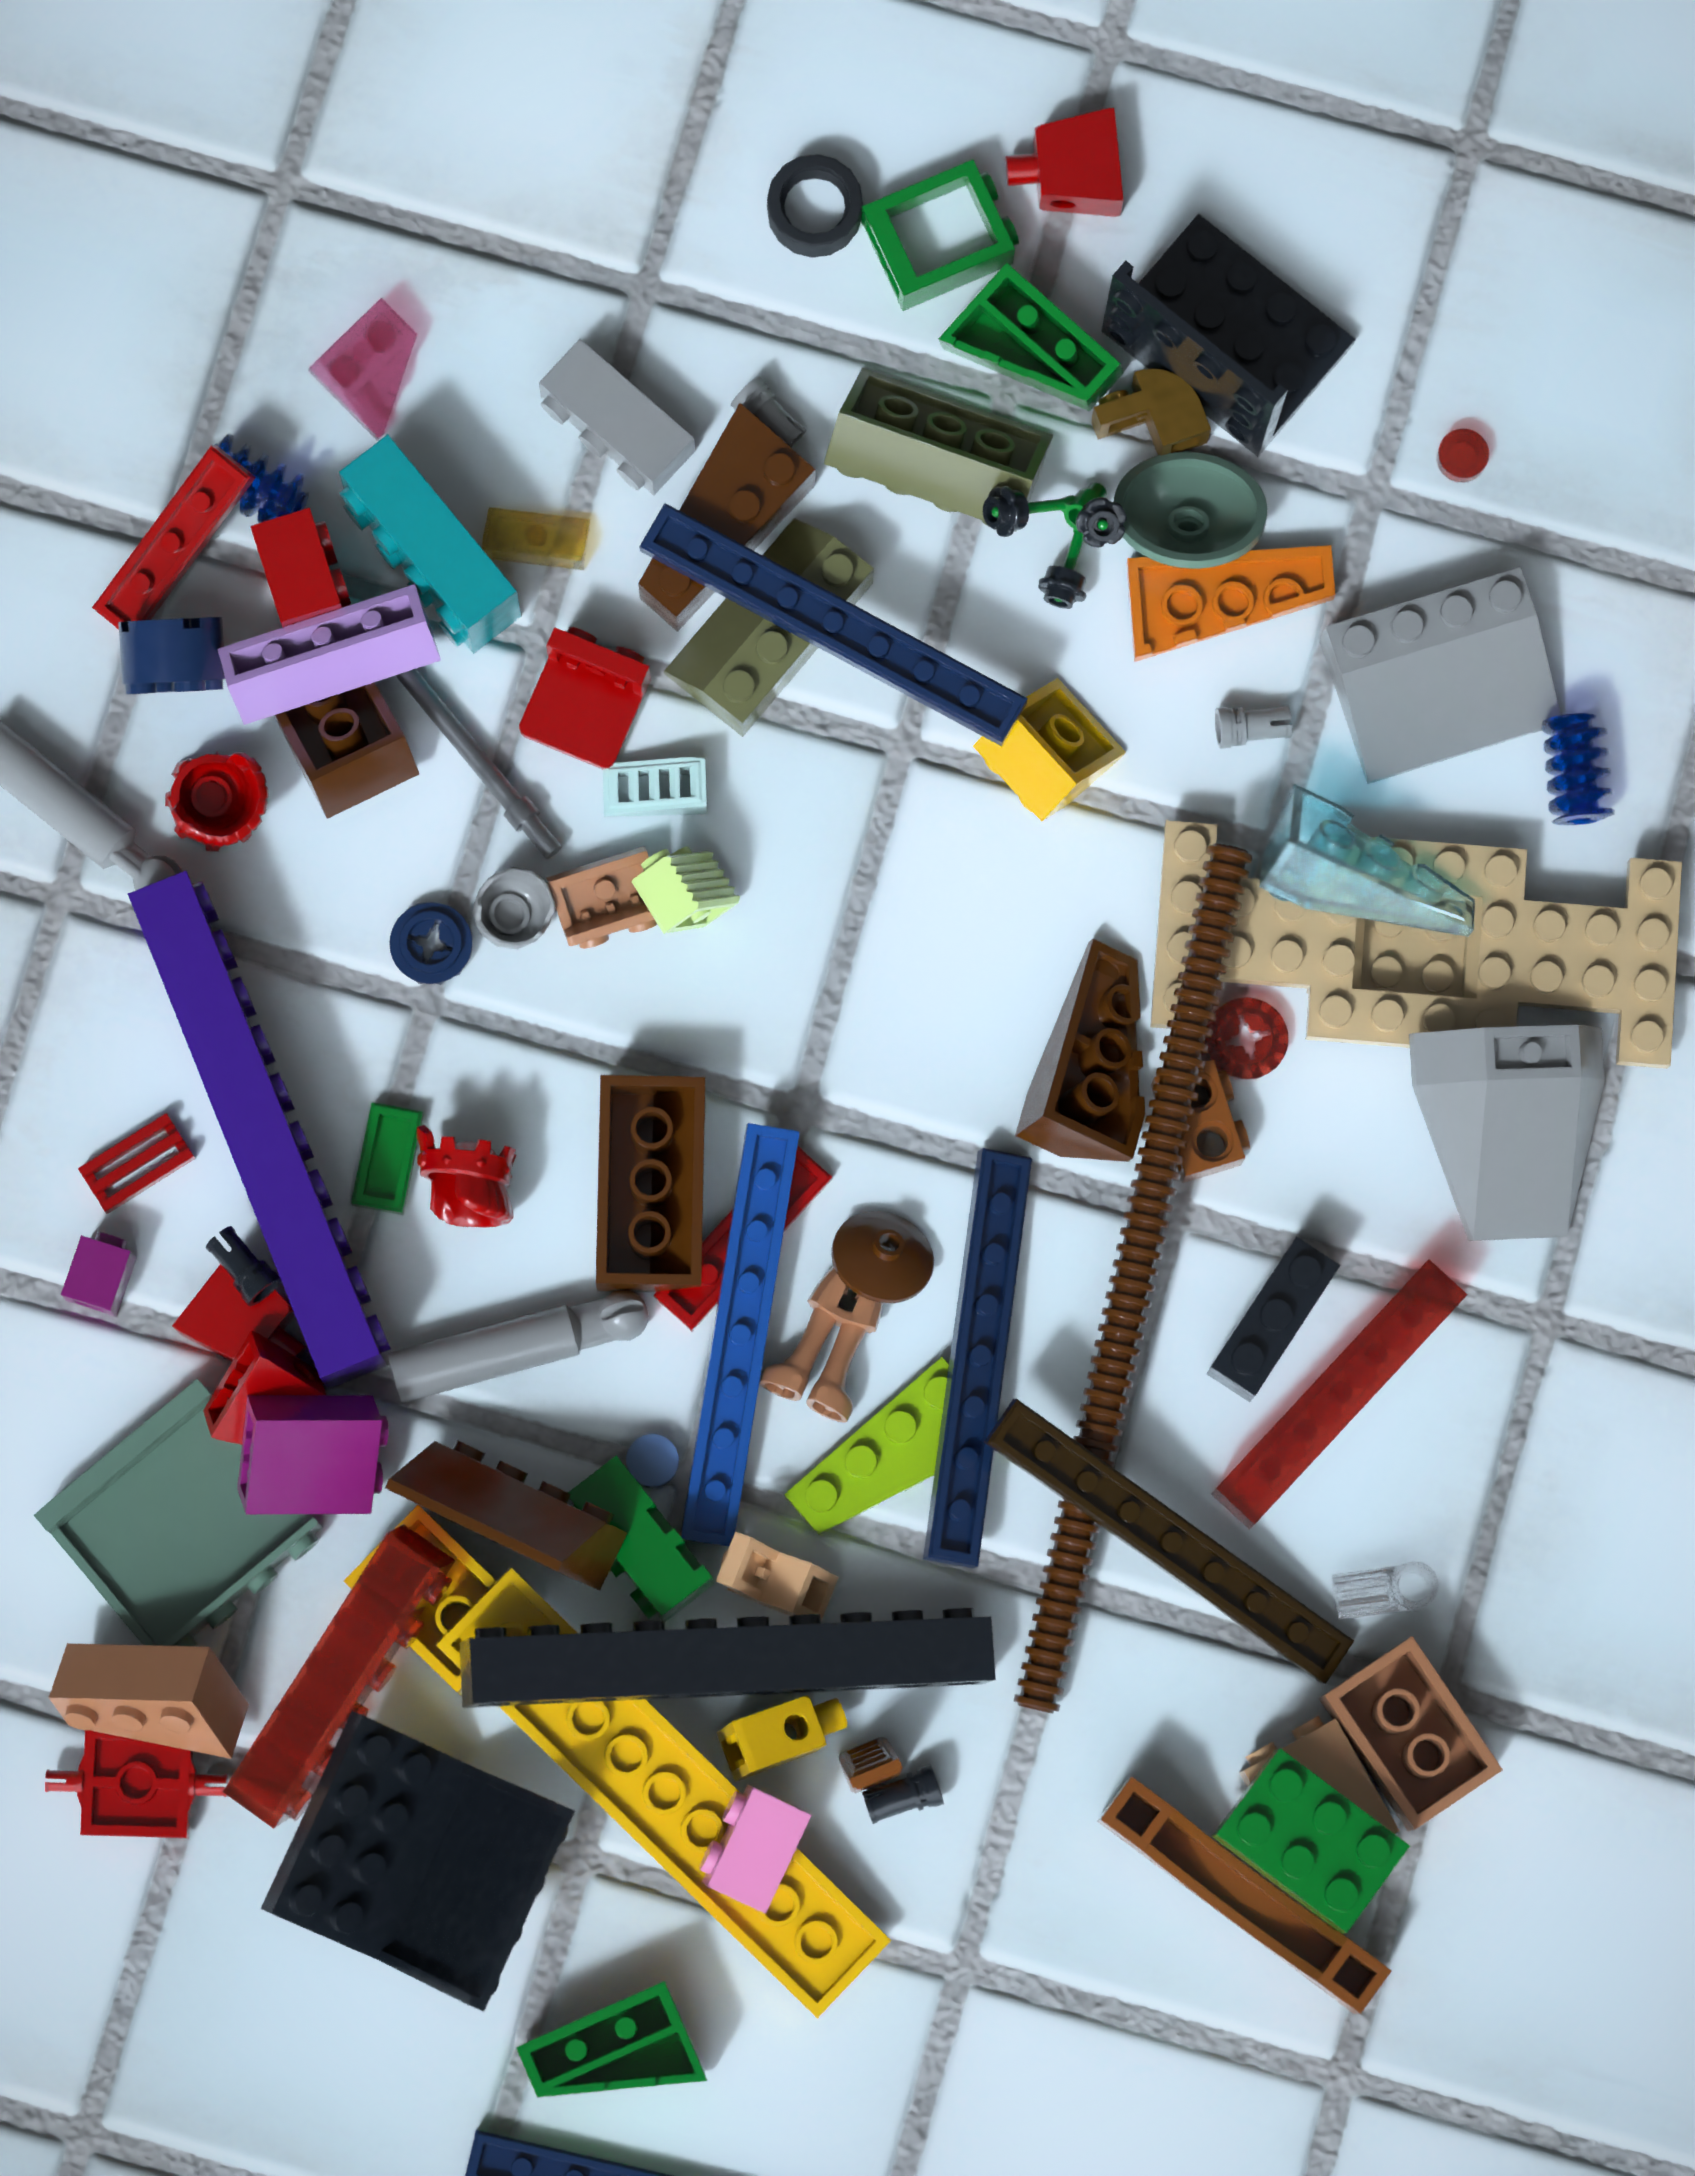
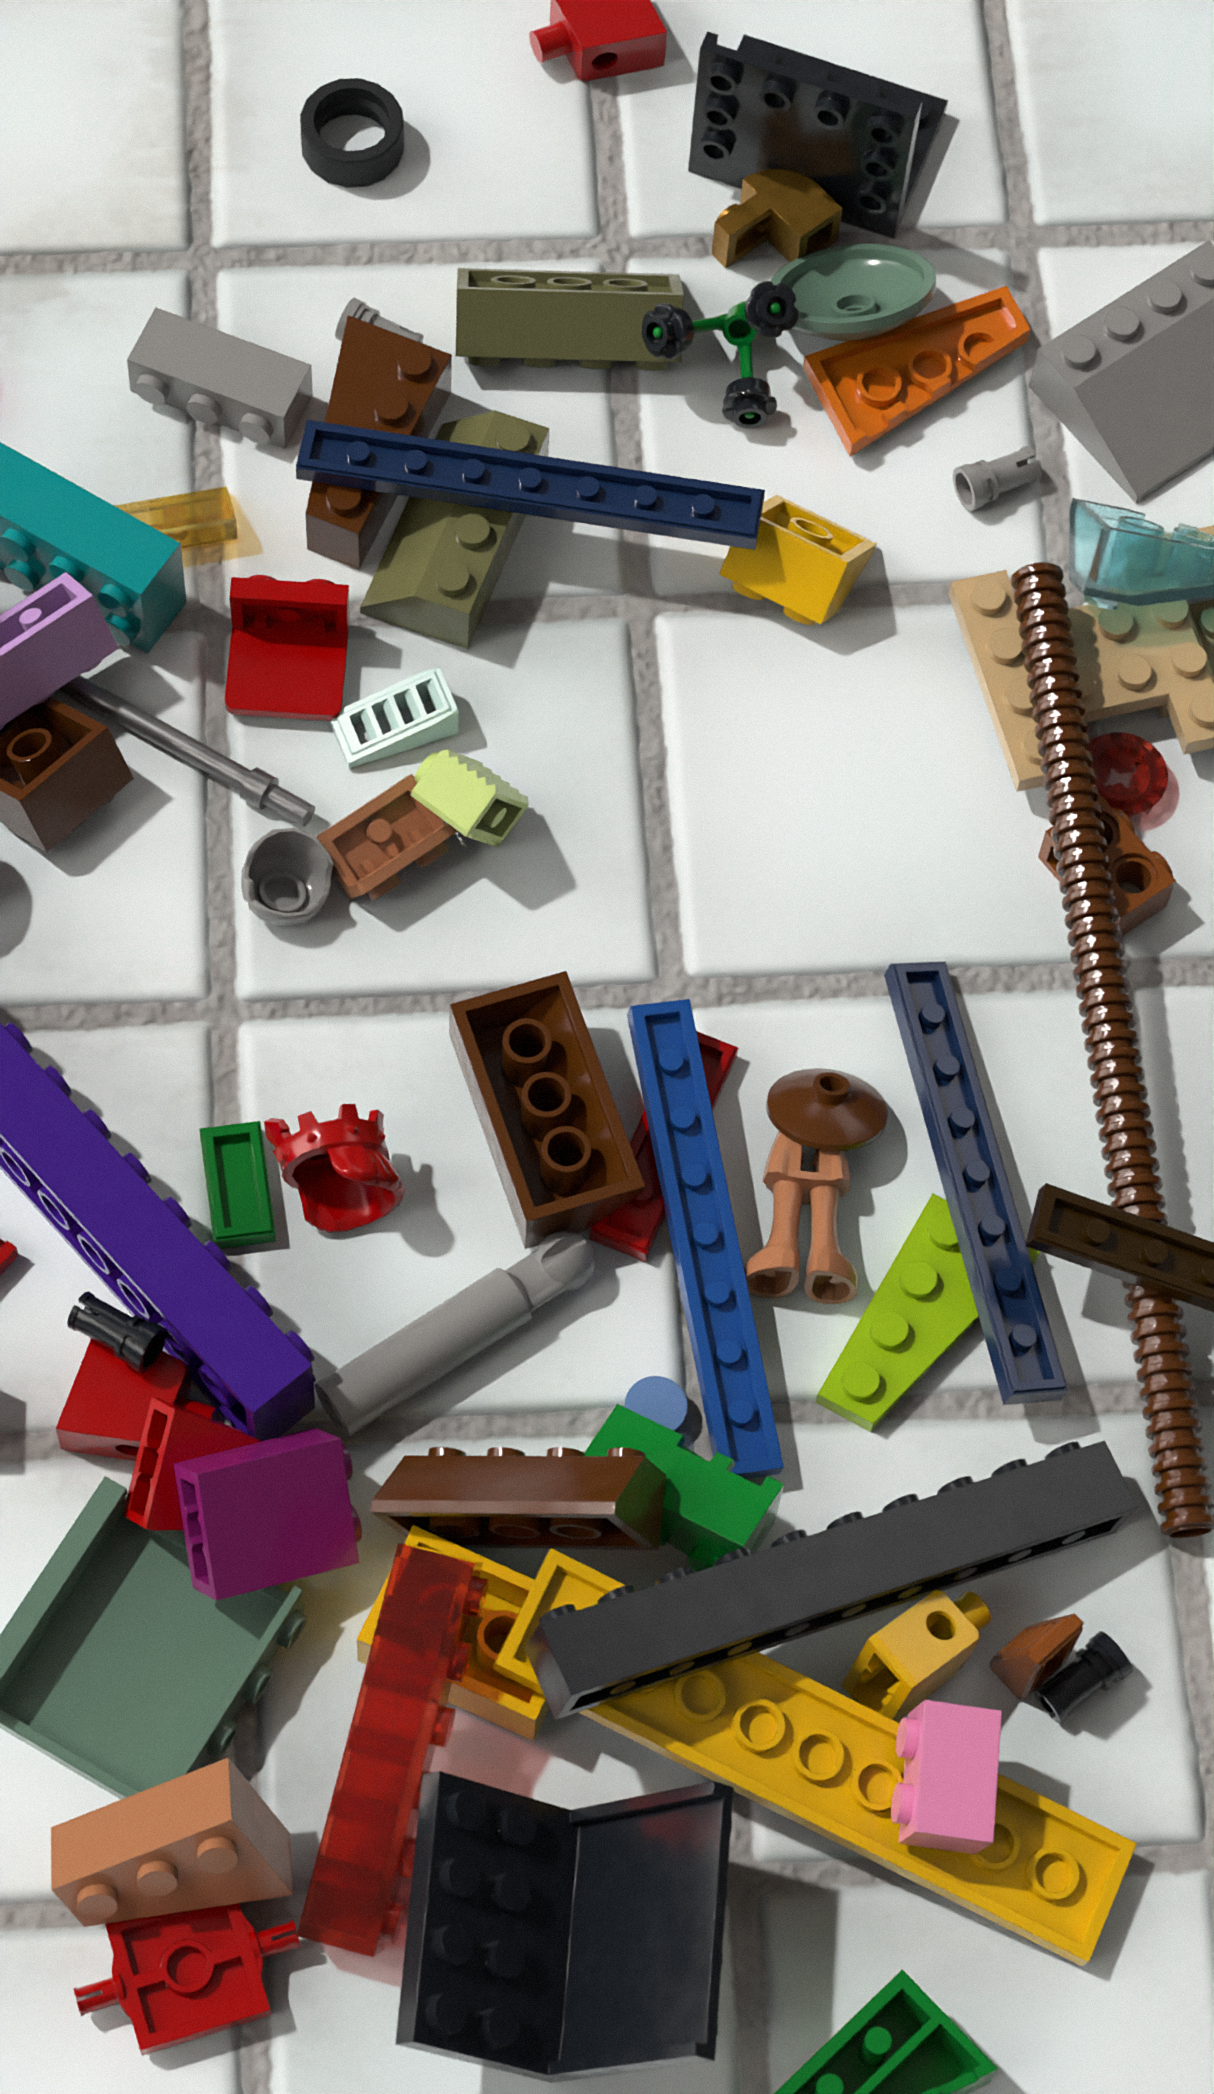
camera: 20 degrees left, 15 degrees down
dark blue gear [389,902,472,985] -> none
light nougat brick [716,1532,839,1621] -> none
green window [861,159,1019,311] -> none
green wedge [938,263,1124,411] -> none
reddish brown wedge [1015,938,1145,1162] -> none
clear red tile [1436,429,1489,483] -> none

